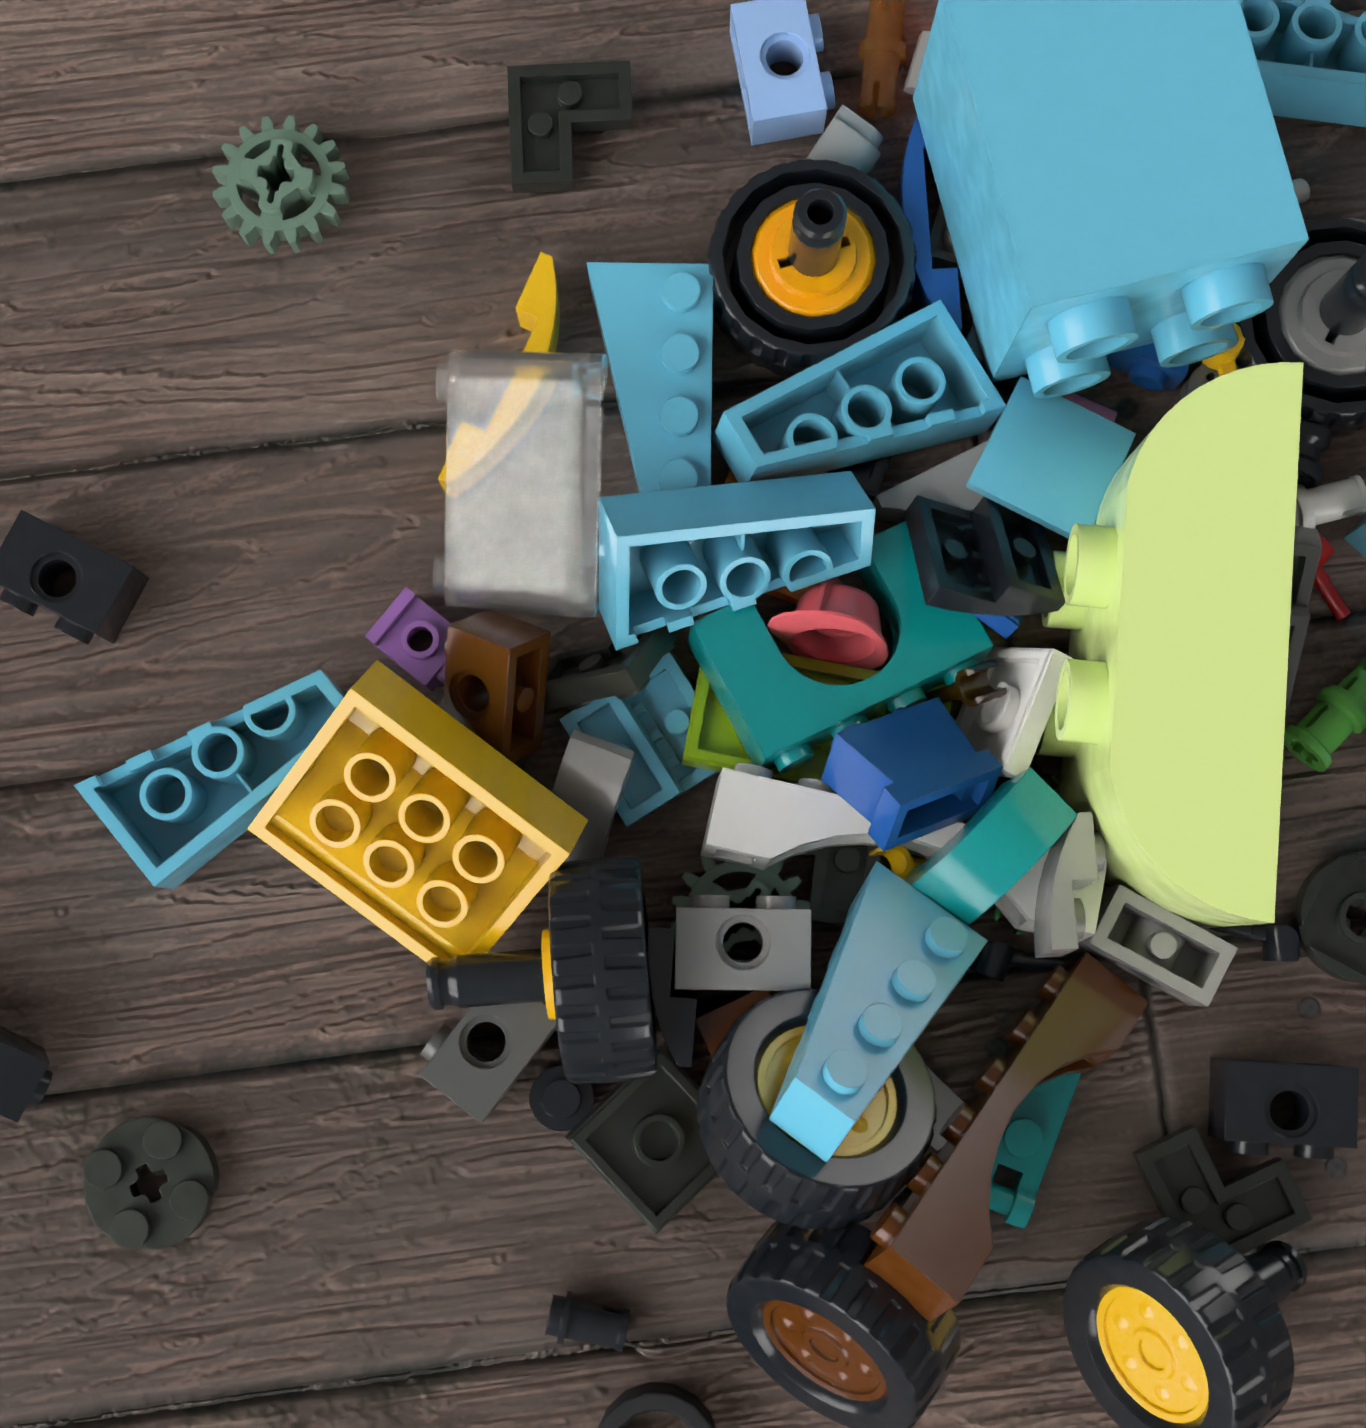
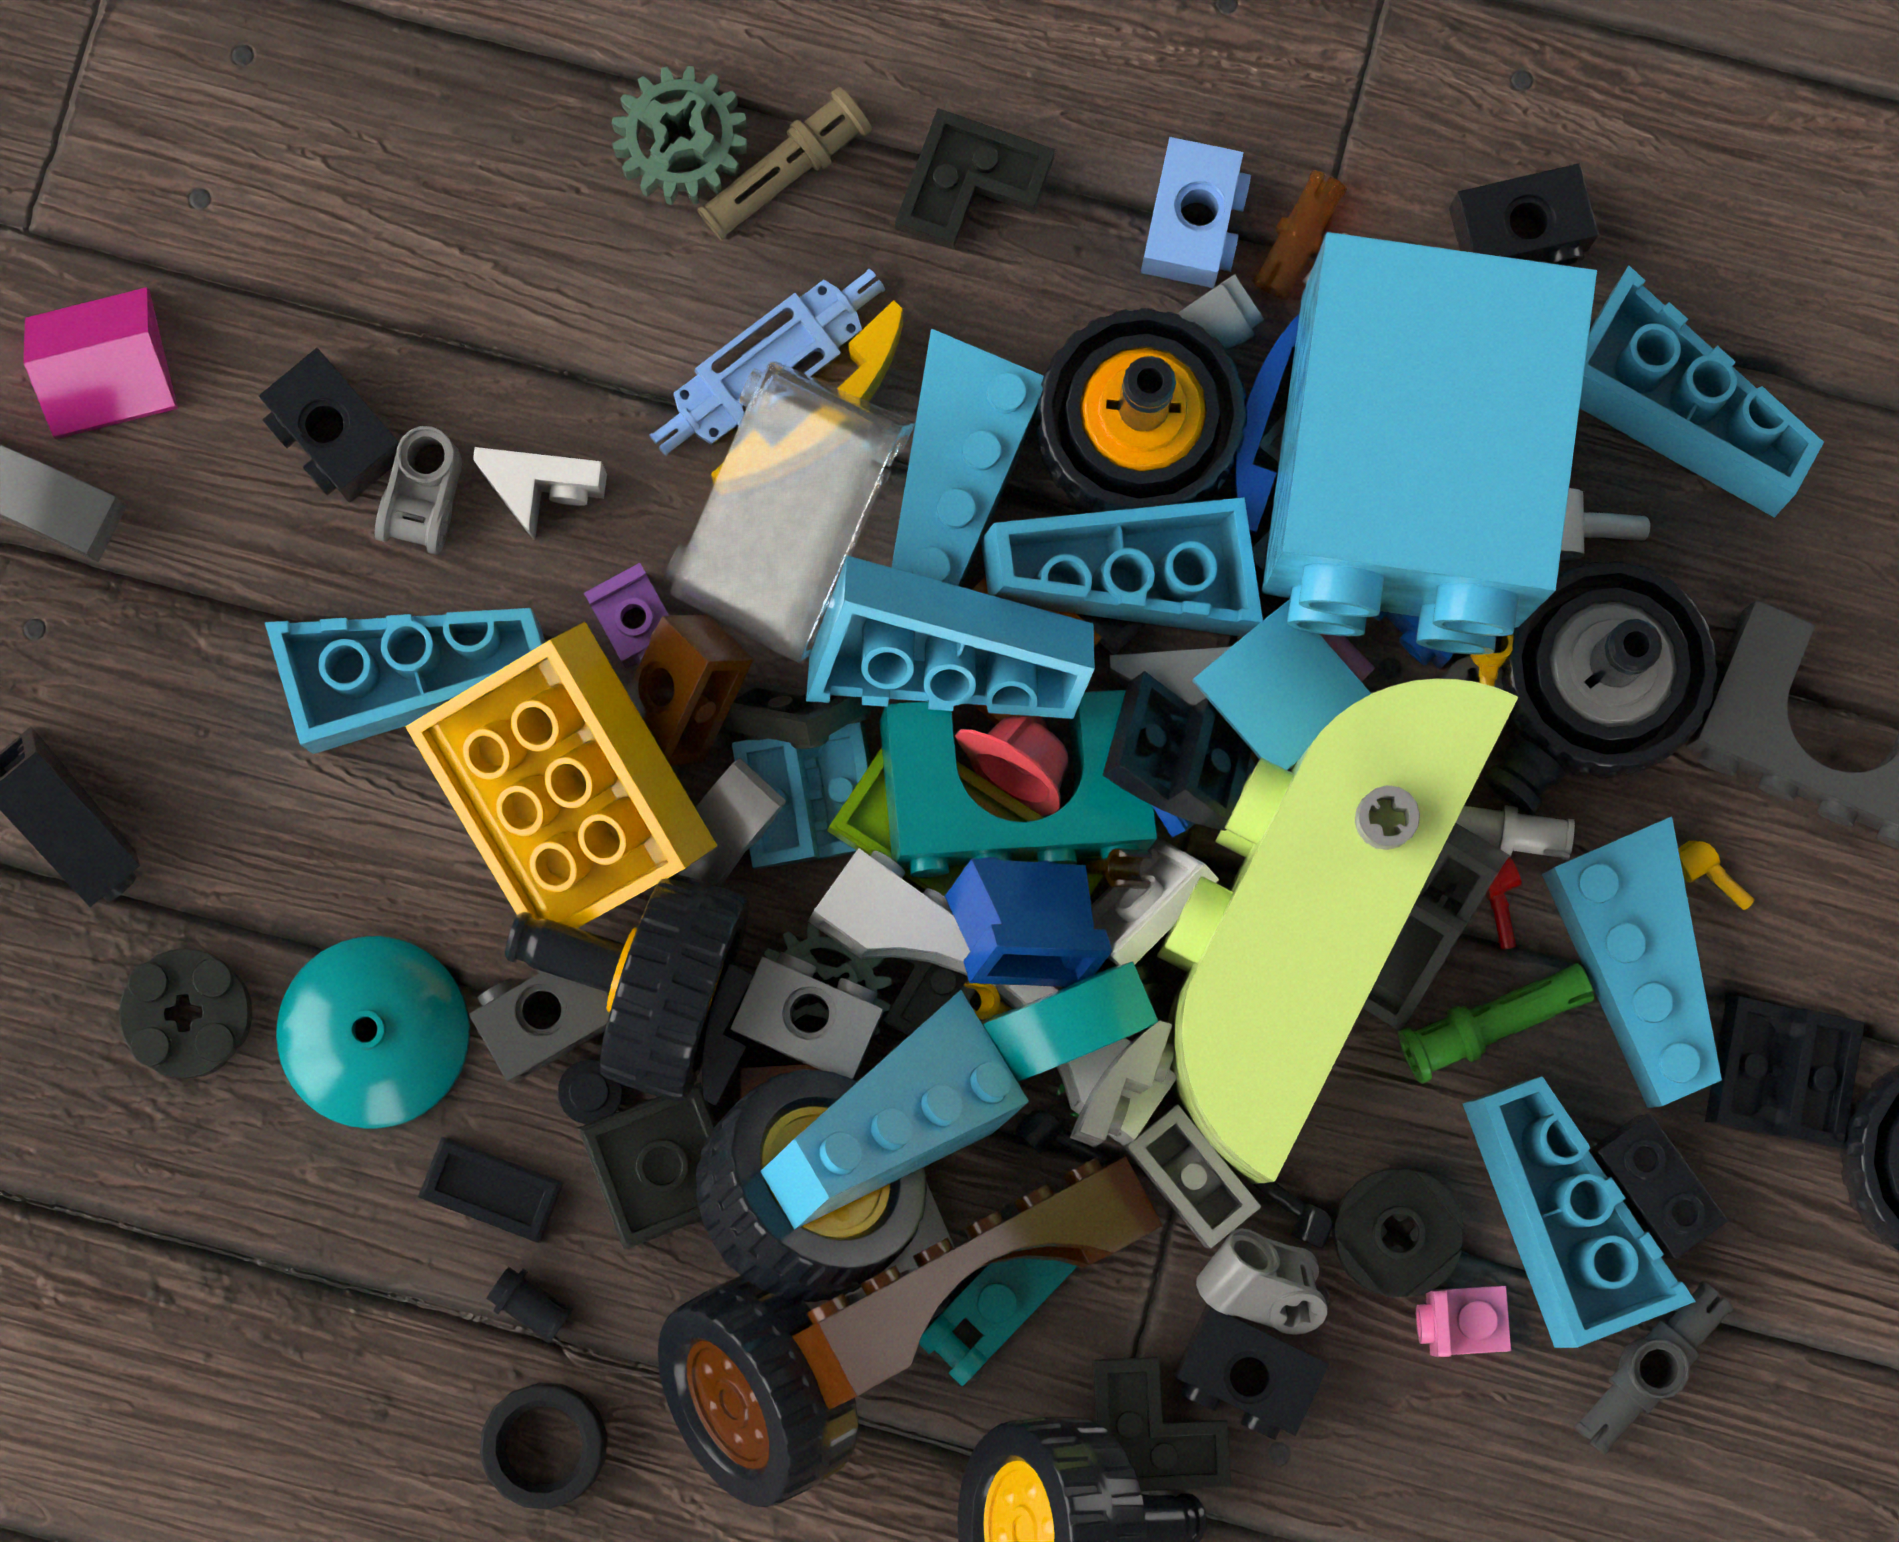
camera: 20 degrees right, 0 degrees up
none -> teal dish [276,936,470,1129]
none -> light grey piece [375,426,462,555]
none -> black tile [418,1137,564,1243]
none -> white slope [473,447,607,540]
none -> light blue piece [649,269,885,456]
none -> dark tan pin [697,86,873,241]
none -> light grey piece [1196,1228,1327,1335]
none -> light grey bush [1355,785,1420,850]

